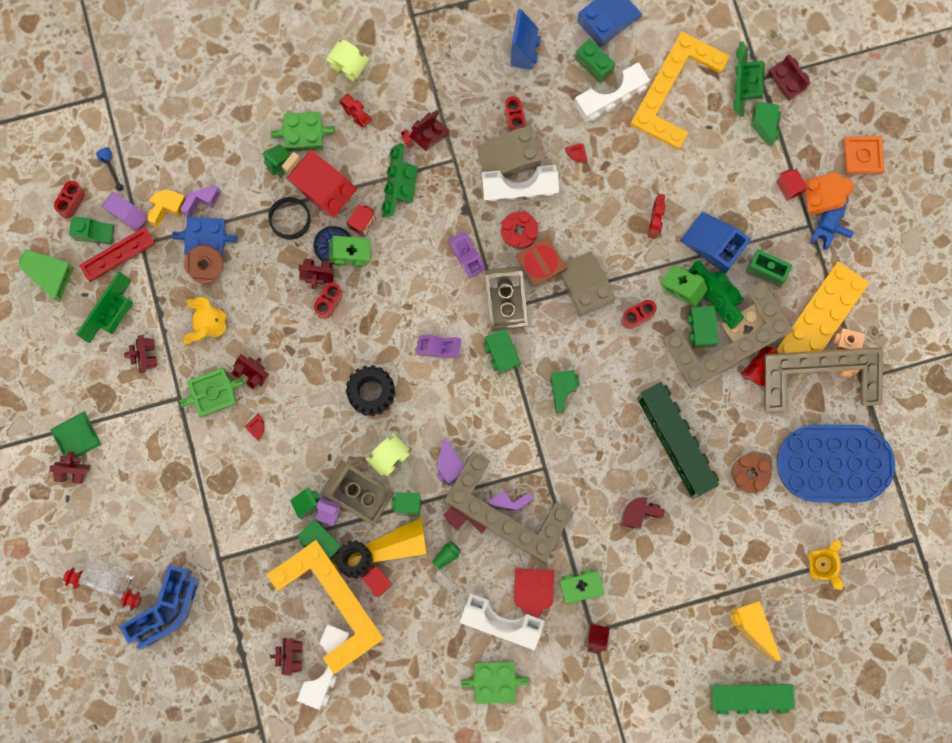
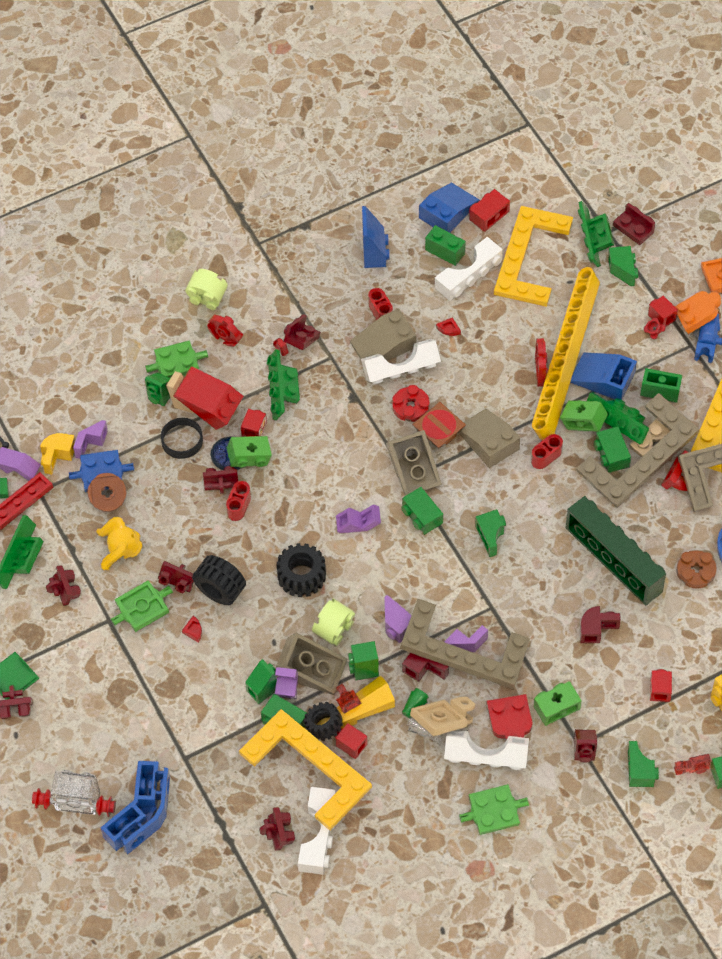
camera: 10 degrees left, 20 degrees down
medium lavender slope [448,231,486,278] -> none
none -> black tyre [192,555,246,606]
none -> clear red plate [336,683,362,714]
none -> tan plate [410,697,475,736]
none -> red brick [469,189,510,232]
none -> yellow beam [532,267,600,440]
none -> green arch [628,741,659,787]
none -> red plate [644,318,666,339]
none -> brick [650,669,672,702]
none -> clear red plate [674,753,711,775]

